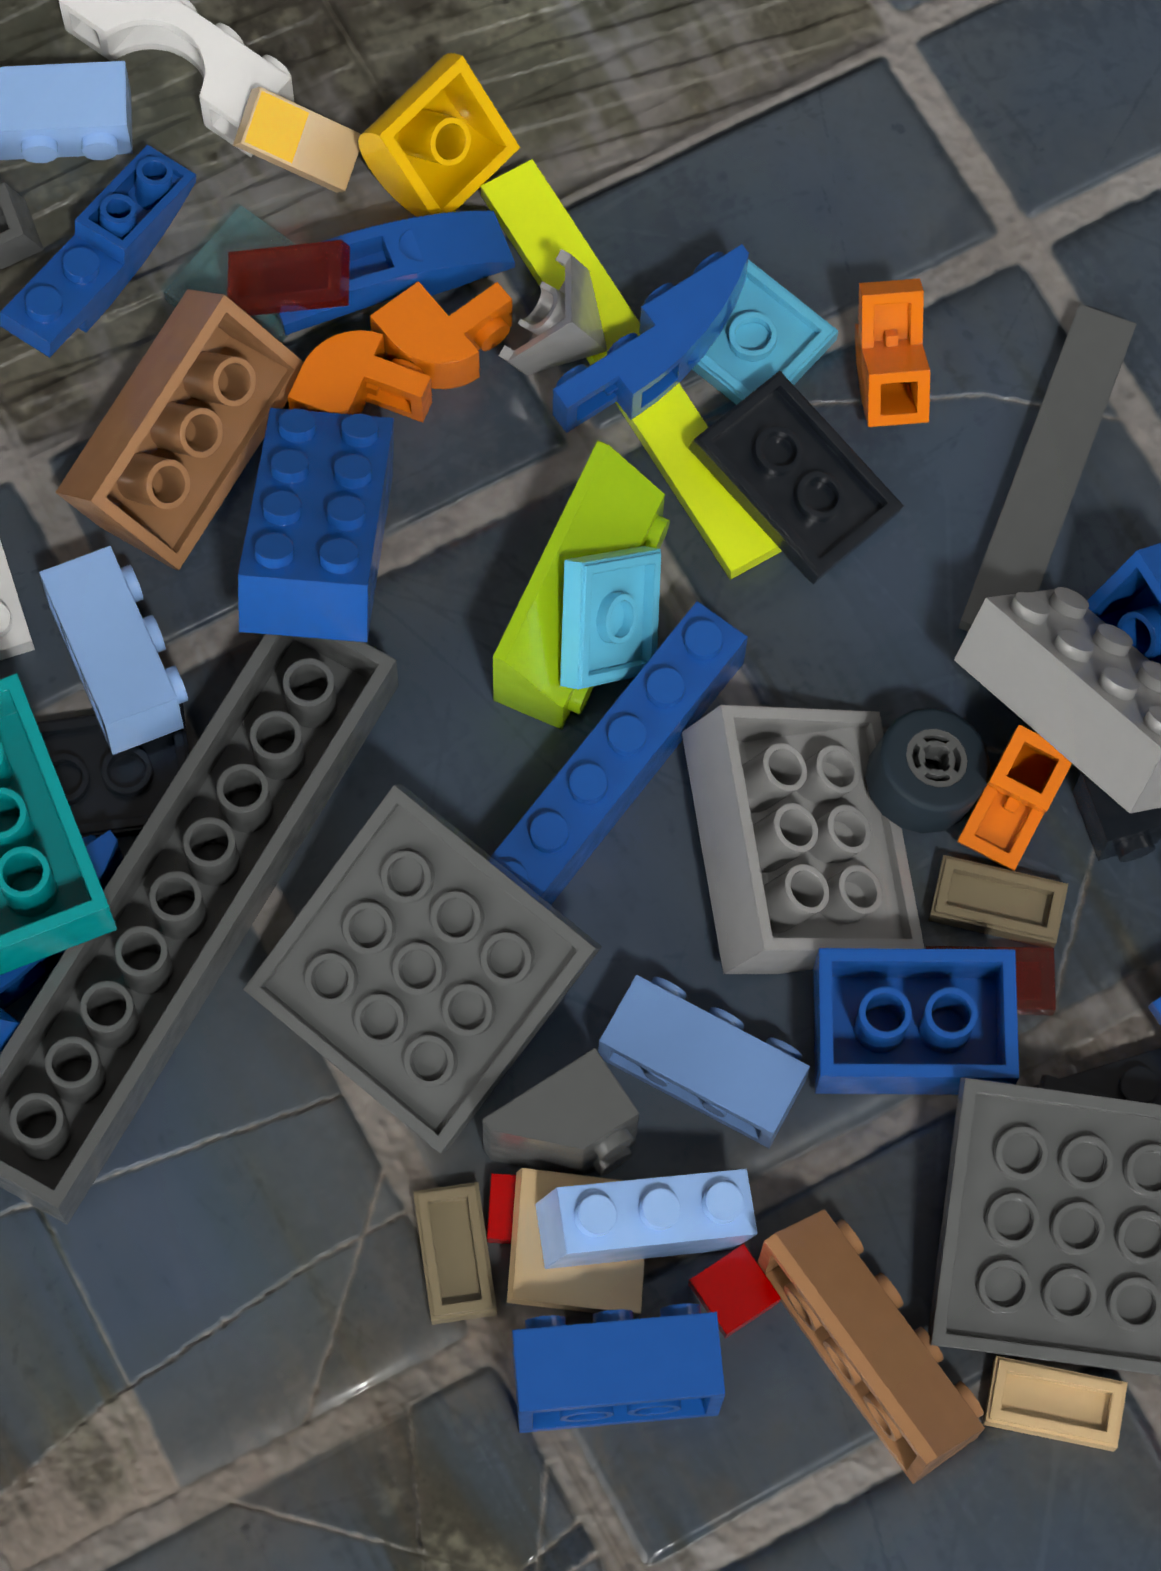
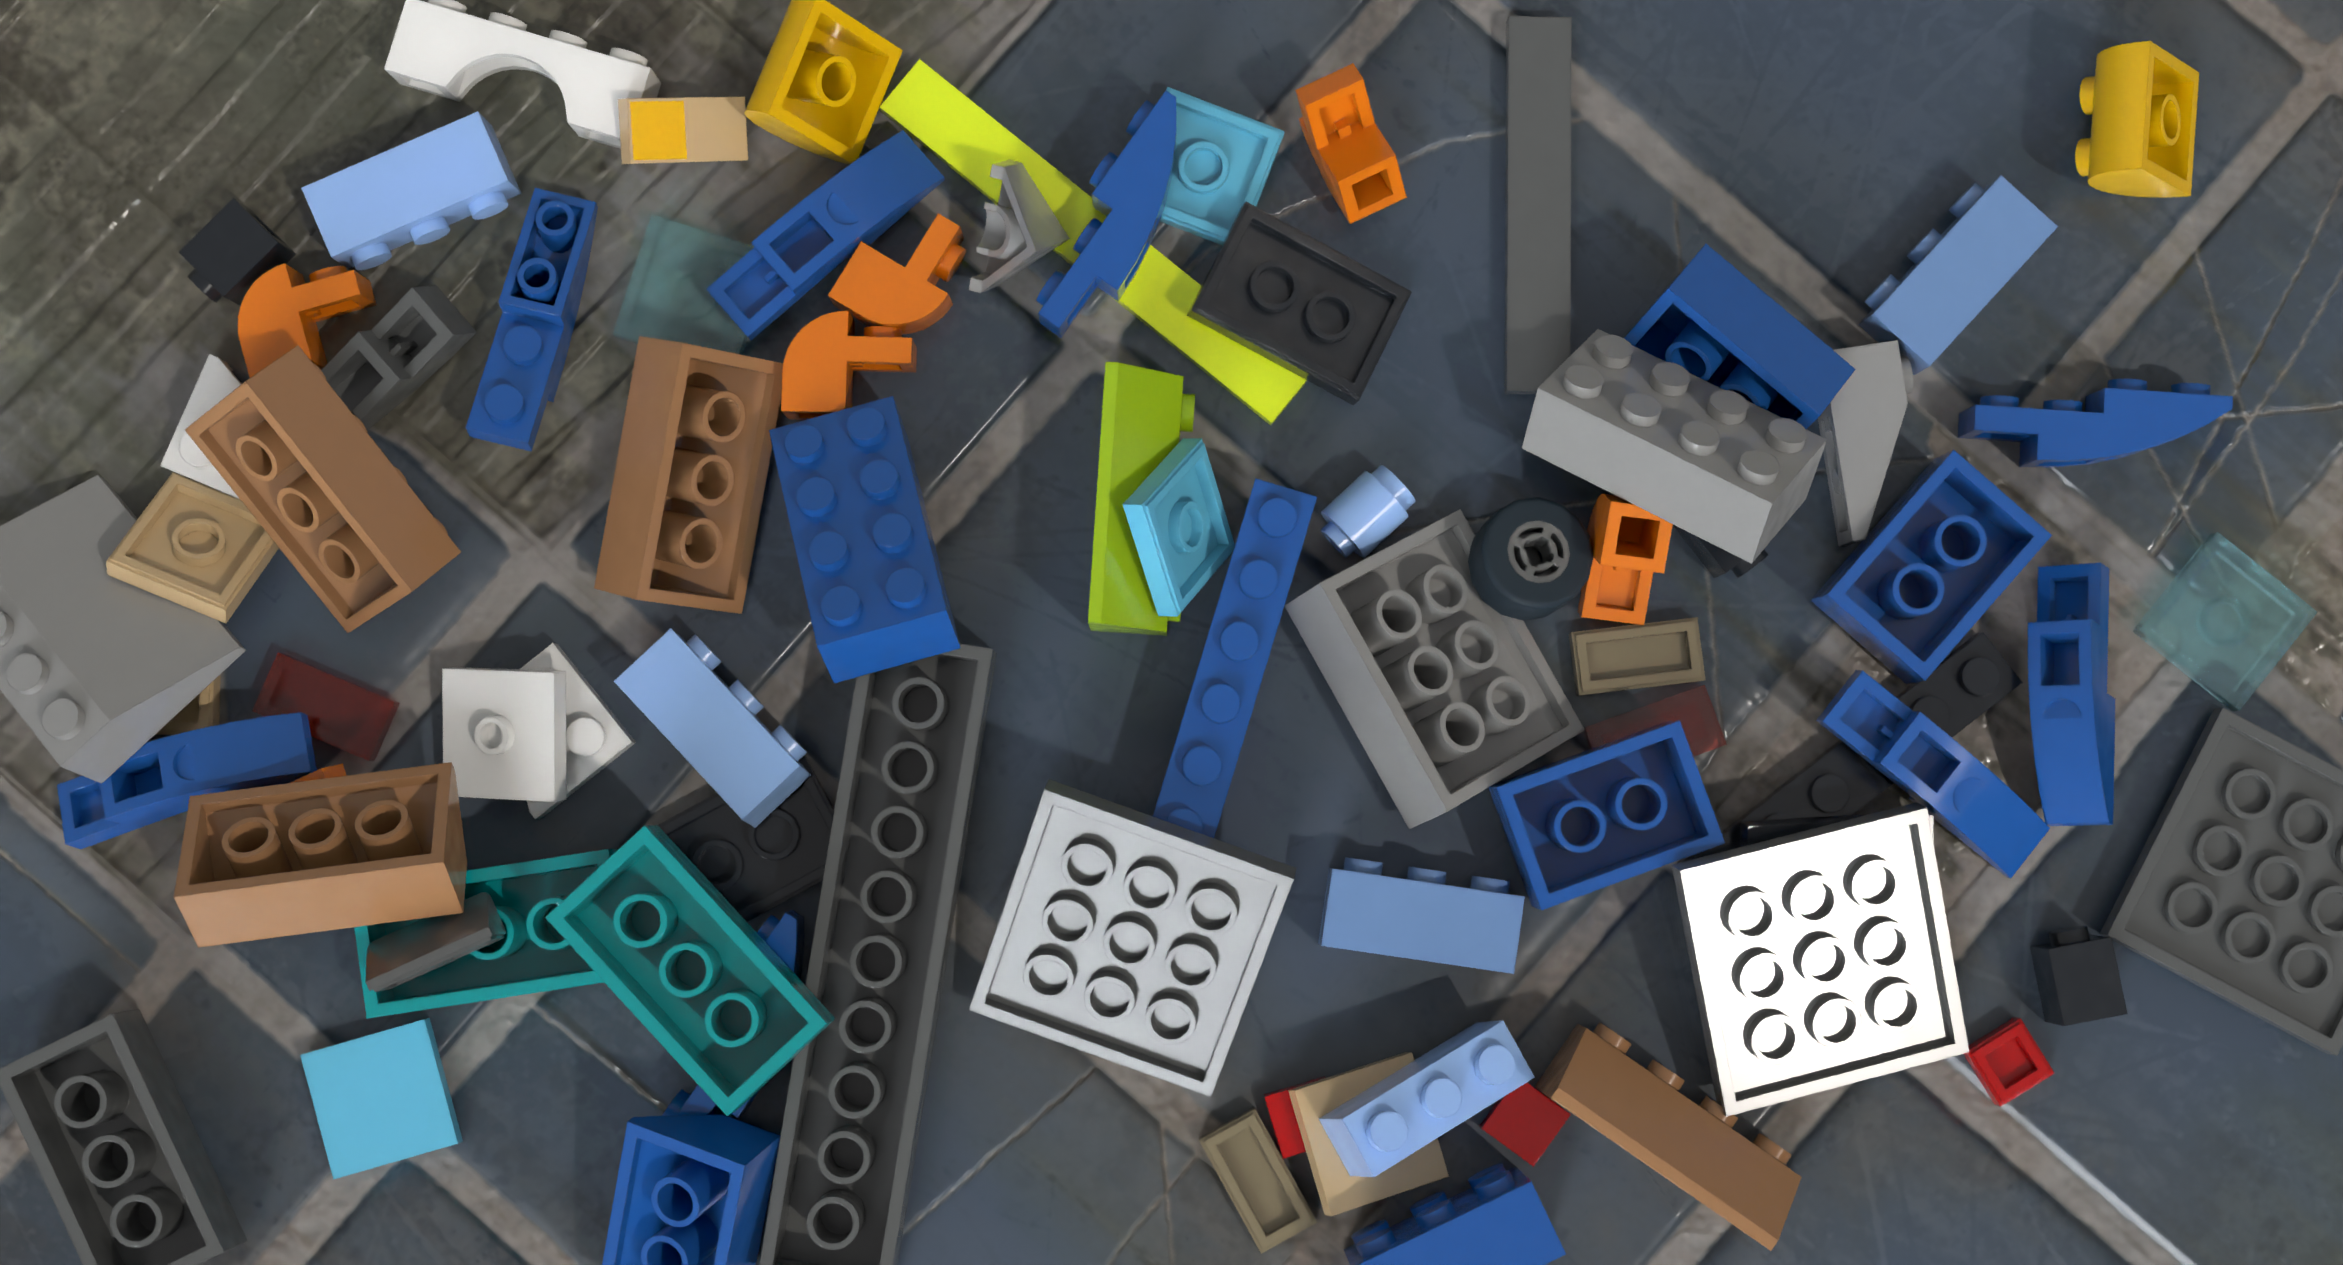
camera: 20 degrees left, 15 degrees up
clear red tile [227,240,350,316] -> none
dark grey slope [482,1048,639,1176] -> none
tan tile [983,1356,1128,1452] -> none
none -> light blue brick [1320,465,1416,558]

